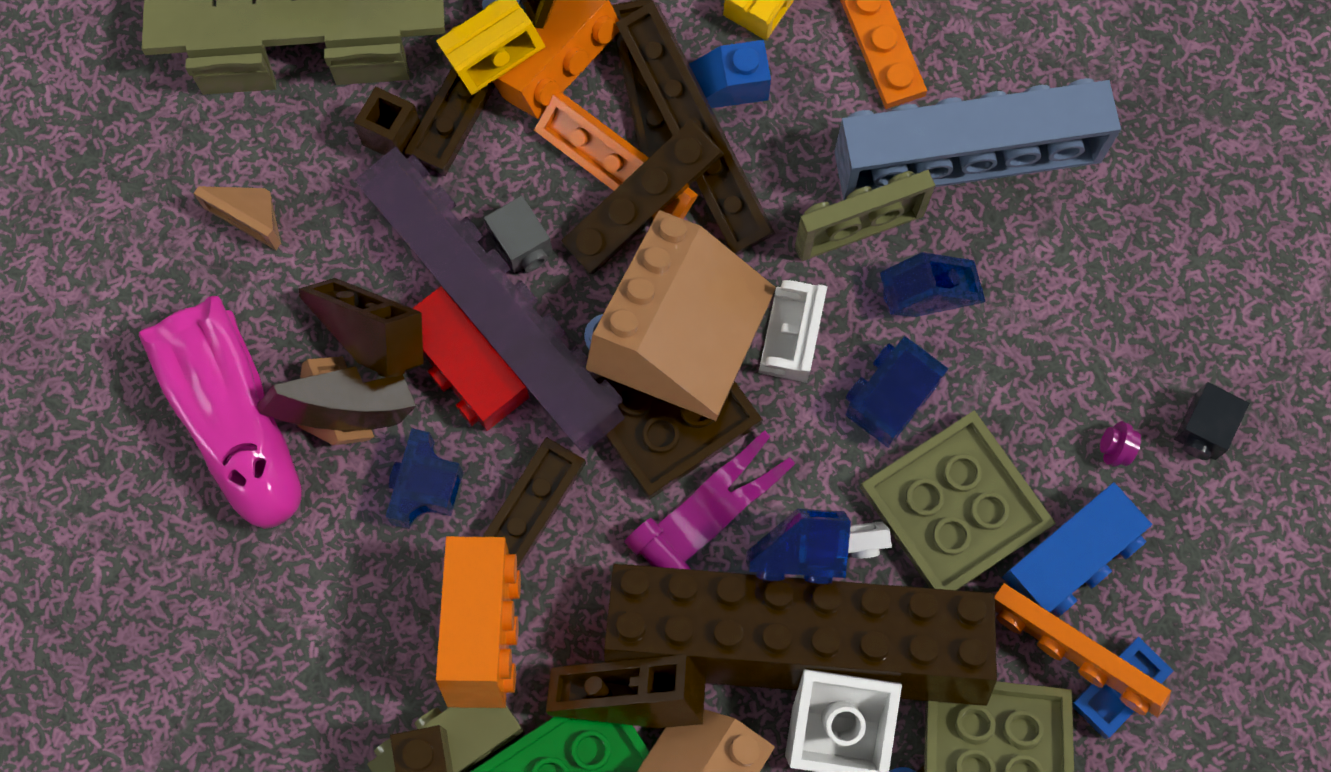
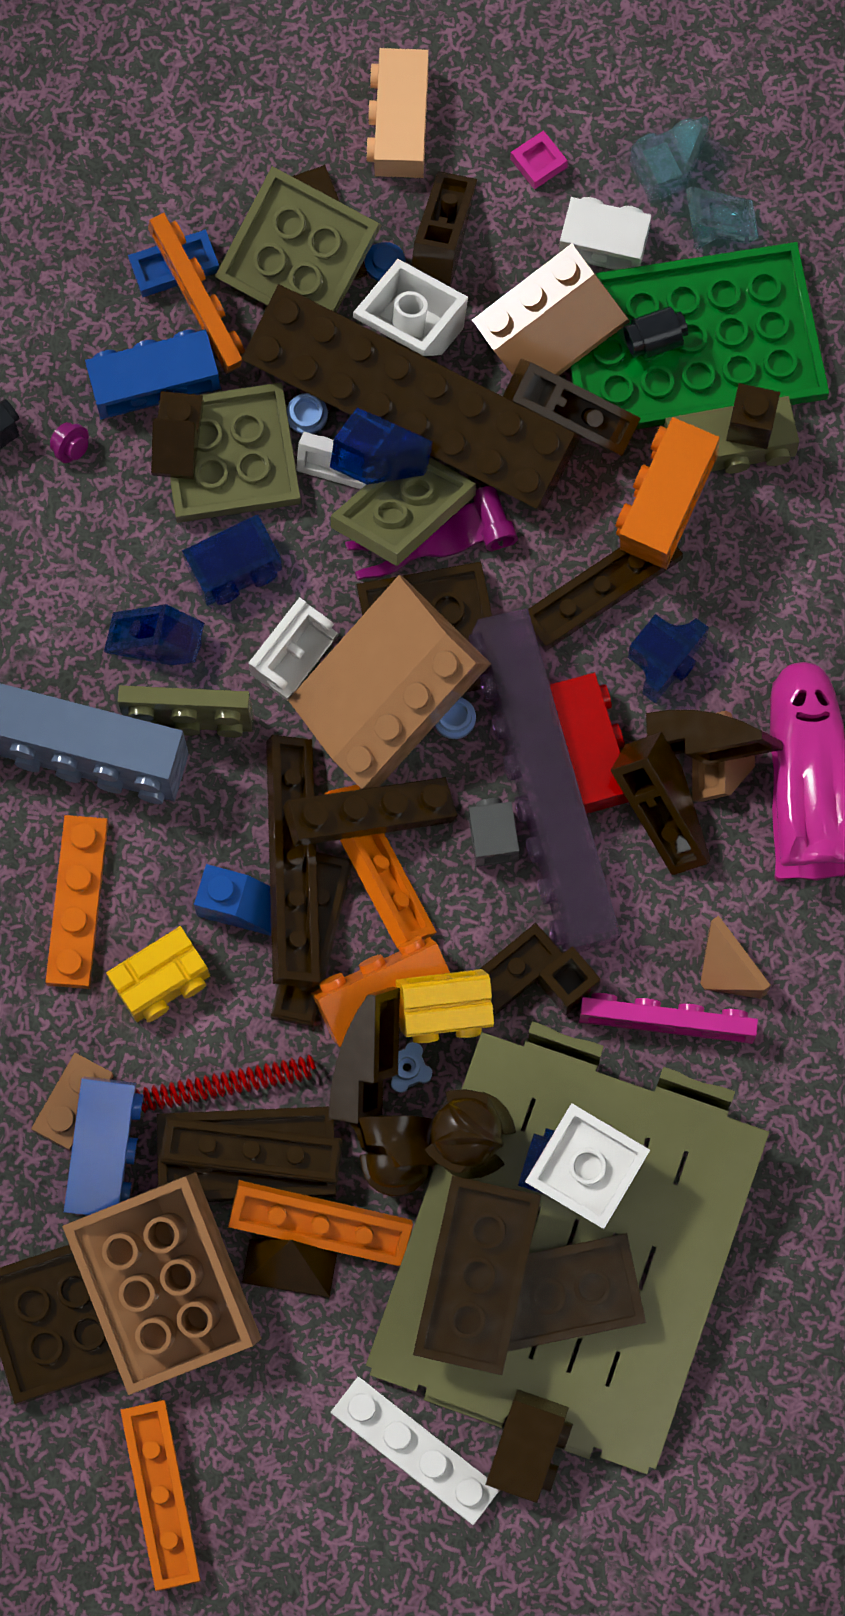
camera: 155 degrees left, 0 degrees up
none -> dark brown slope [151,391,204,479]
none -> light blue plate [286,393,328,434]
none -> olive plate [331,446,476,566]
none -> dark pink plate [579,993,758,1044]

